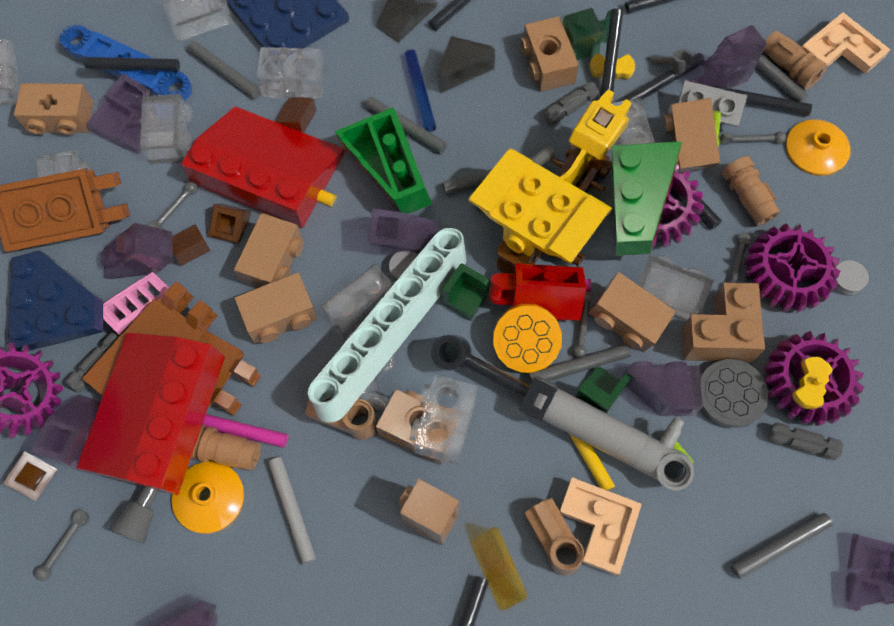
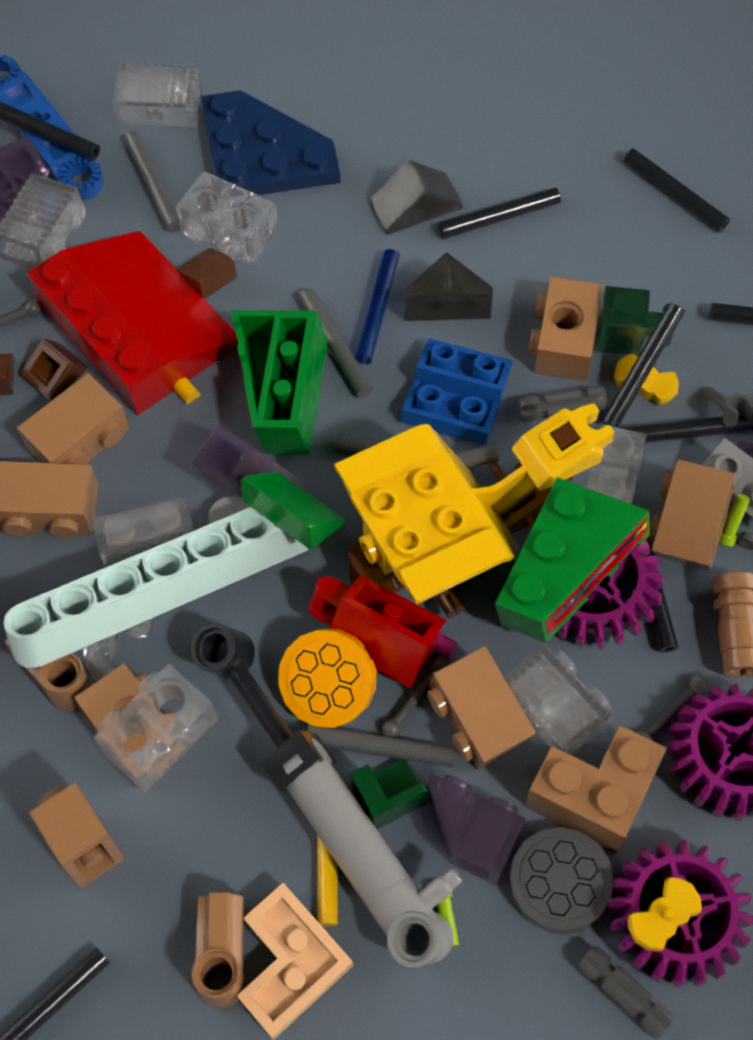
camera: 25 degrees right, 5 degrees down
dark green panel [442,263,490,321] -> none
clear yellow slope [472,526,528,611] -> none
none -> green slope [241,471,344,550]
none -> blue slope [400,338,513,446]

